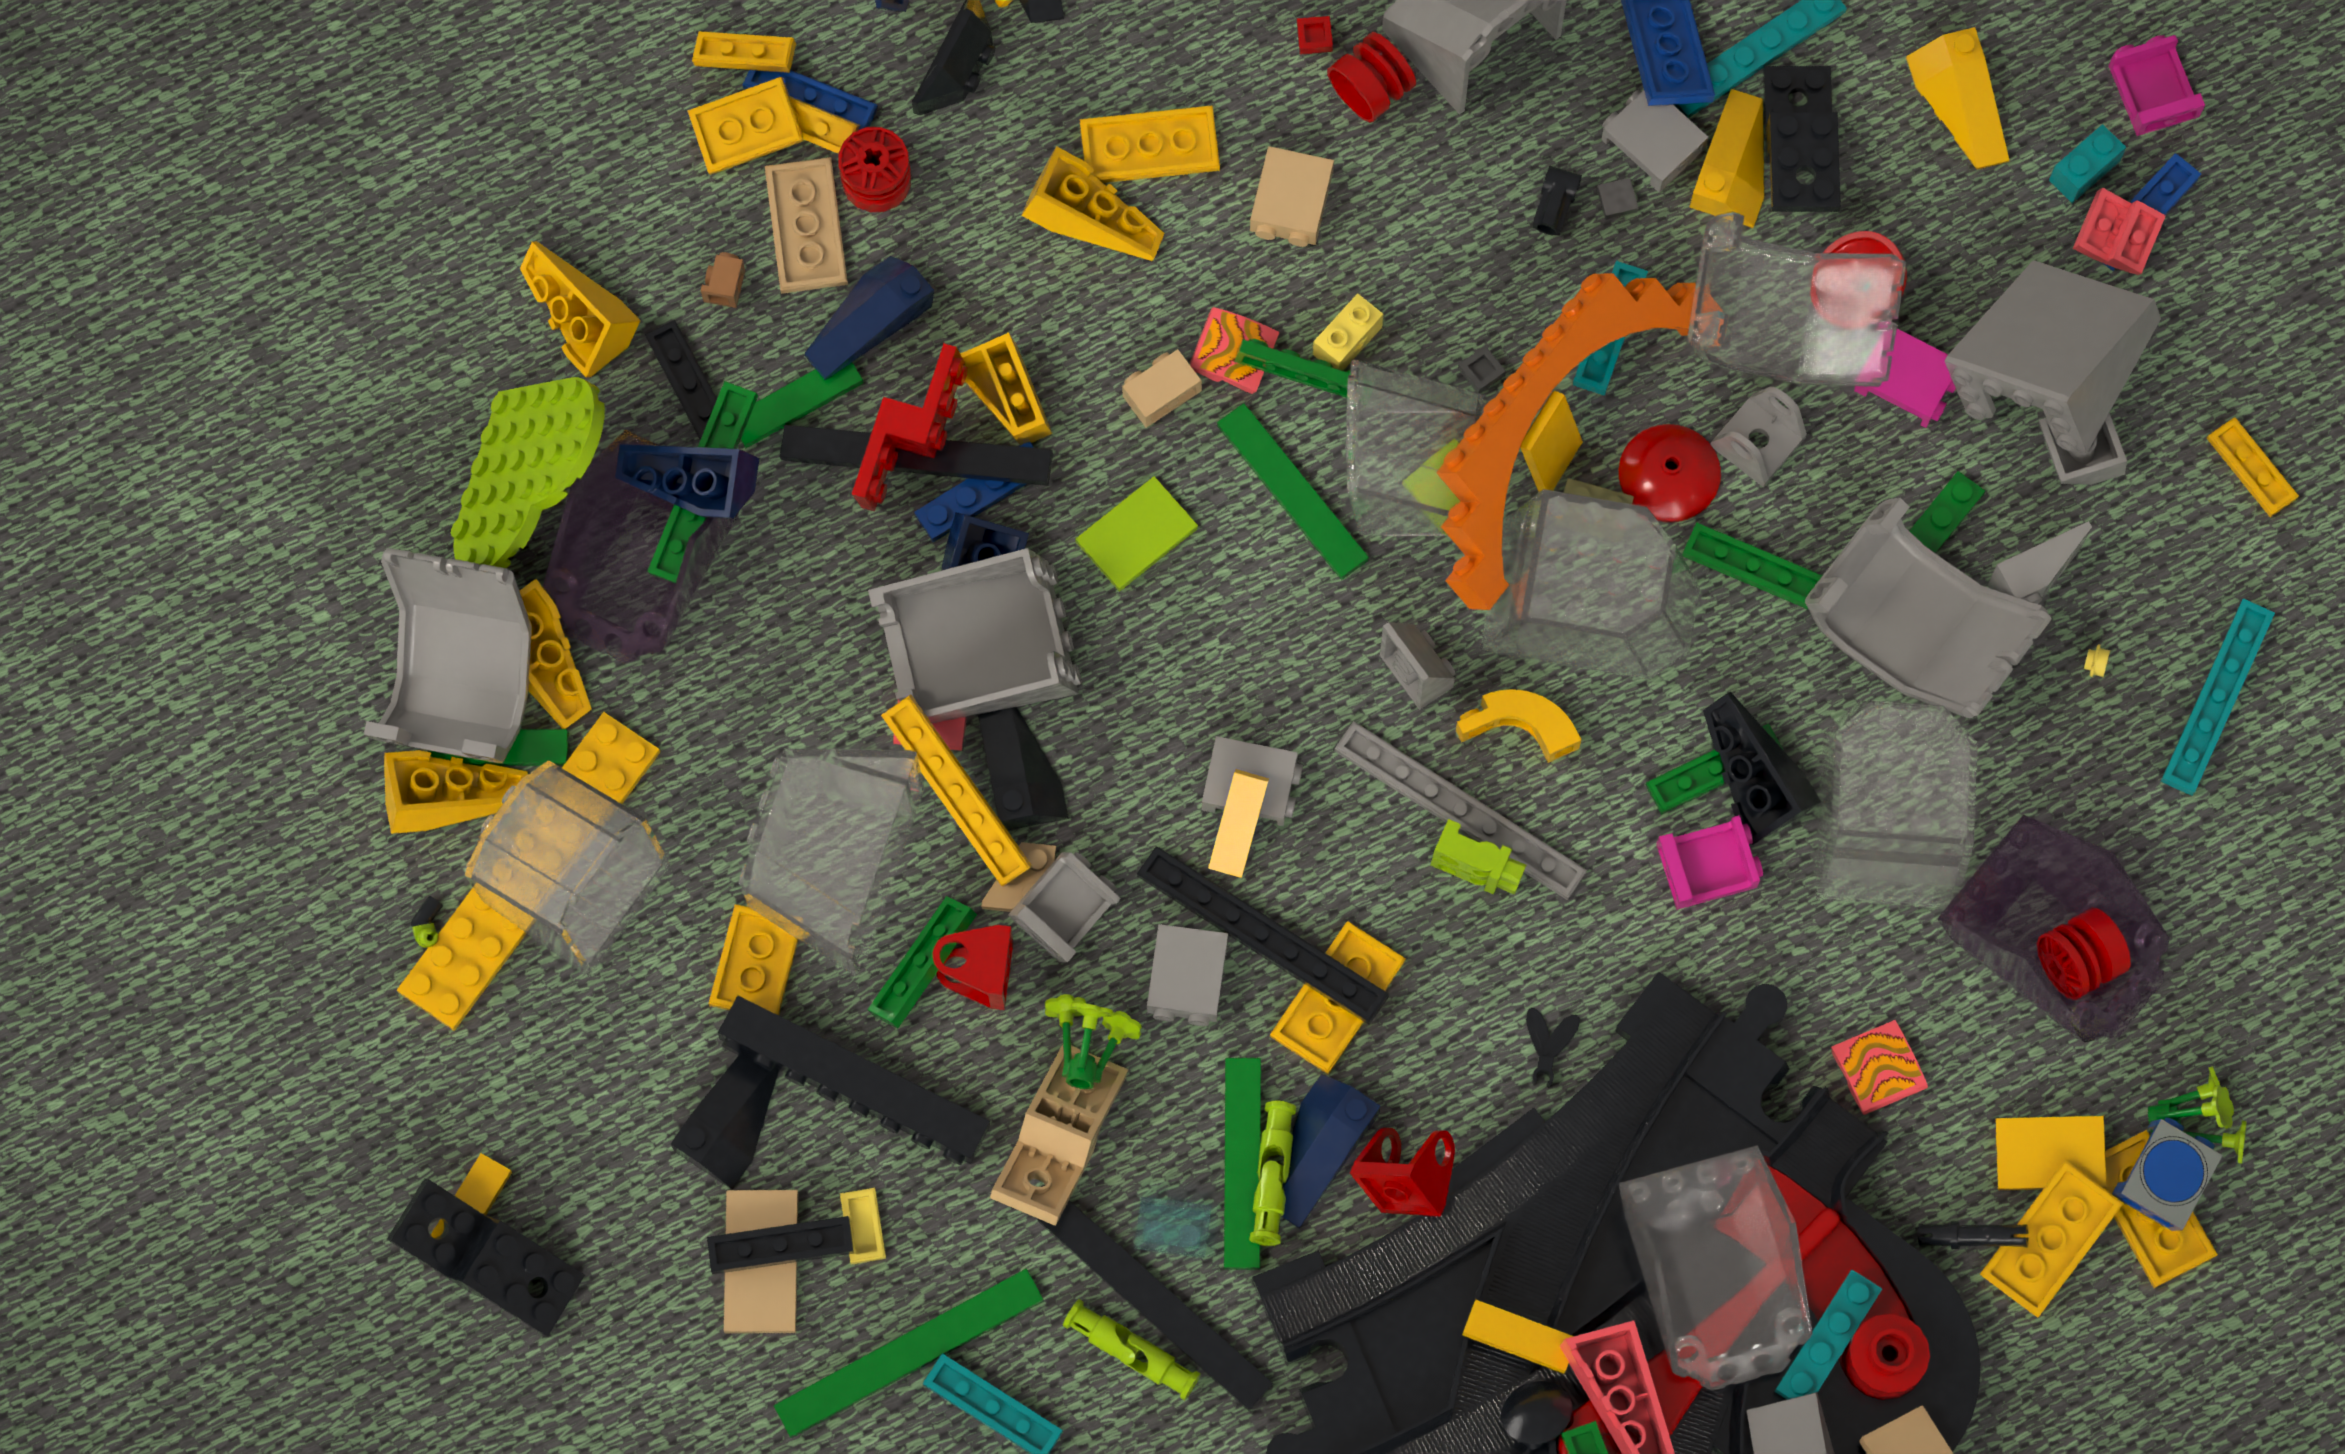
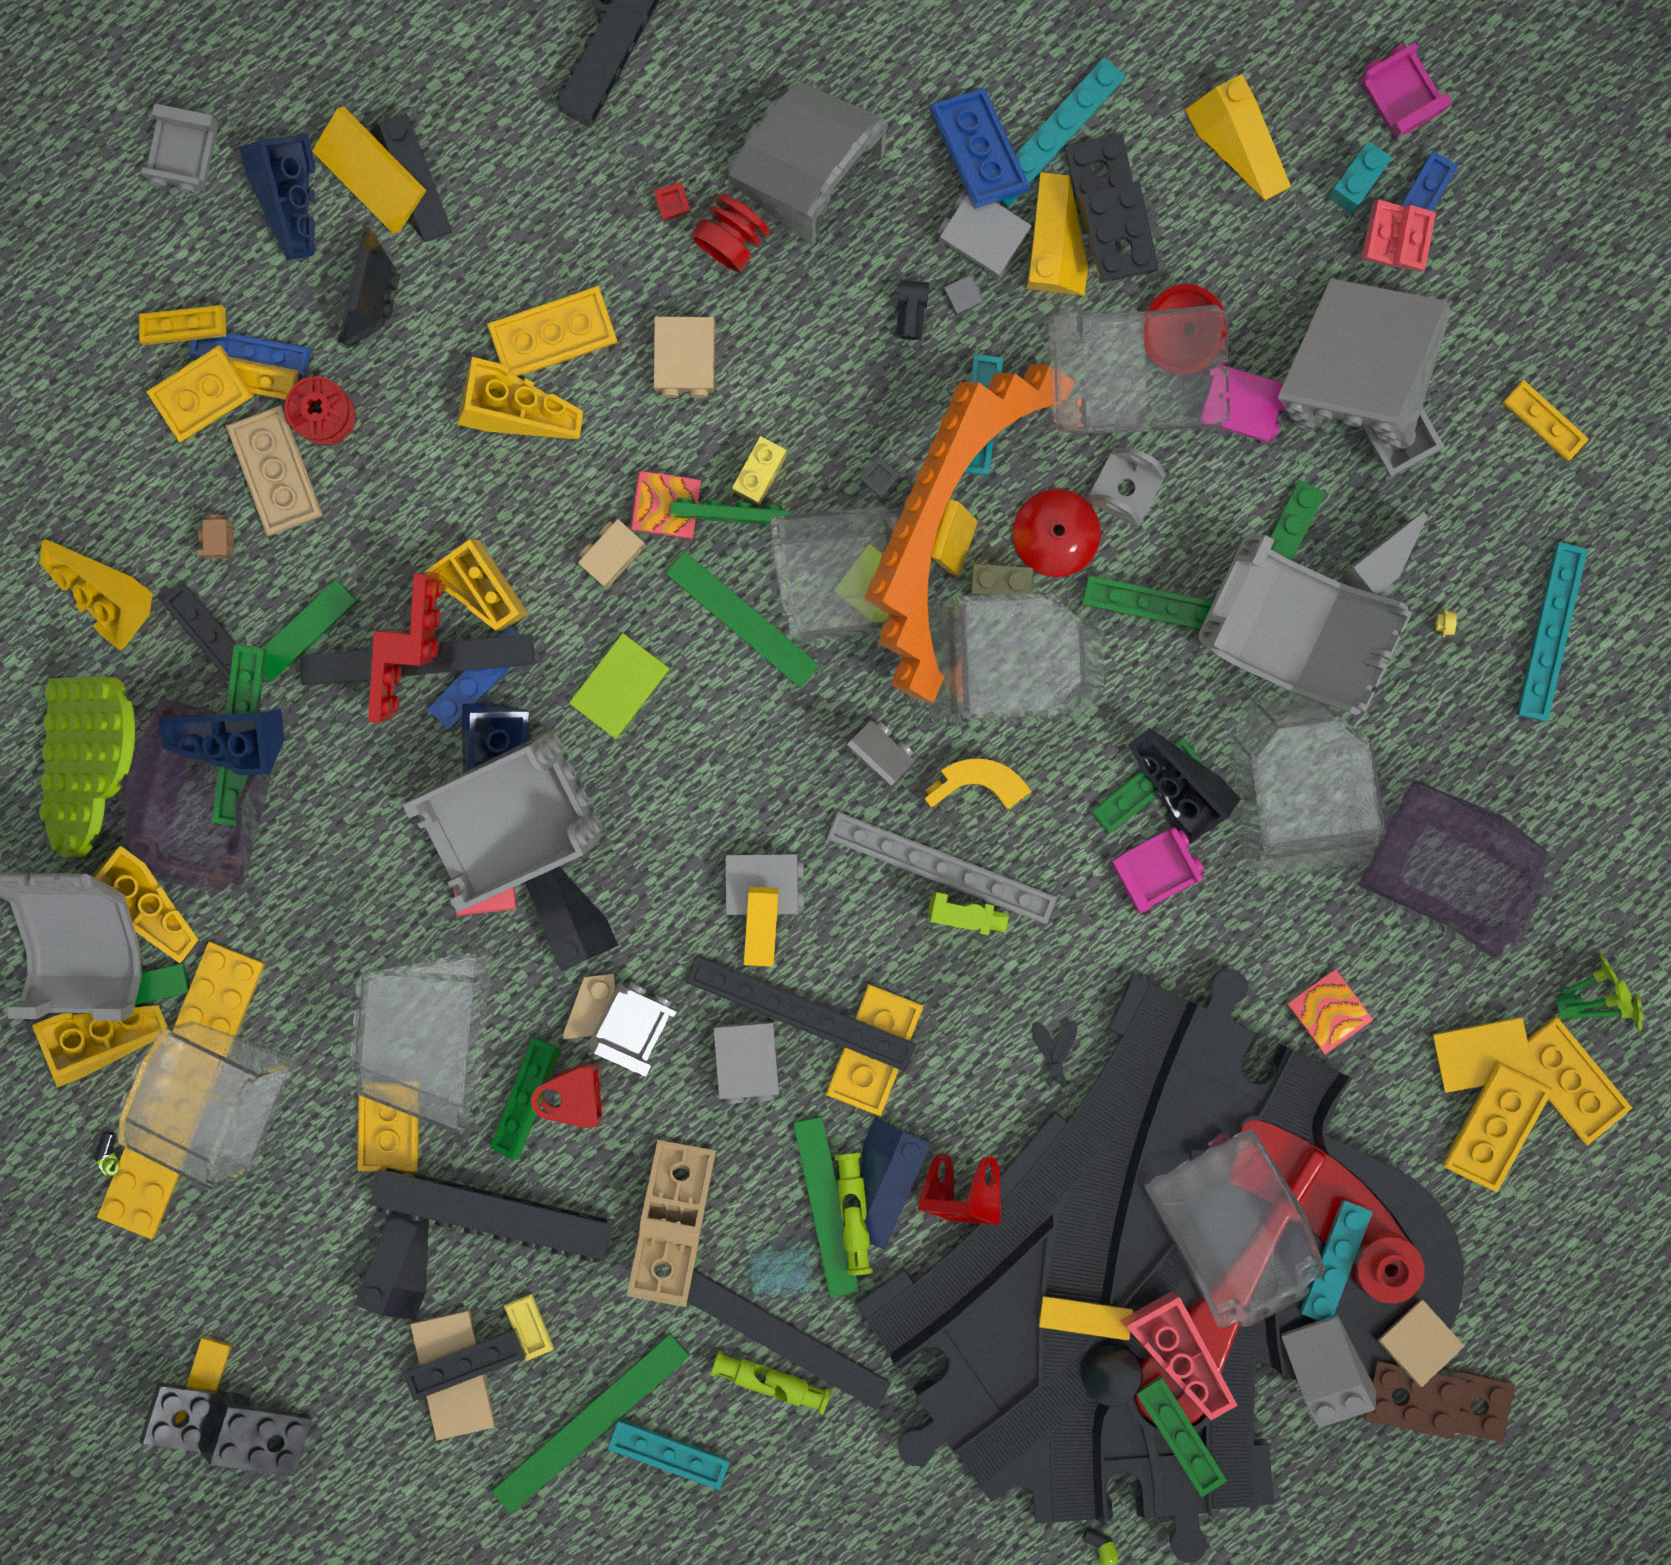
camera: 15 degrees left, 15 degrees up
dark blue wedge [804,256,934,380] -> none
yellow tile [881,694,1032,887] -> none
plant [1045,994,1142,1089] -> none
black pin [1918,1221,2029,1249] -> none
red wheel [2037,907,2131,1000] -> none
panel [2112,1118,2223,1231] -> none

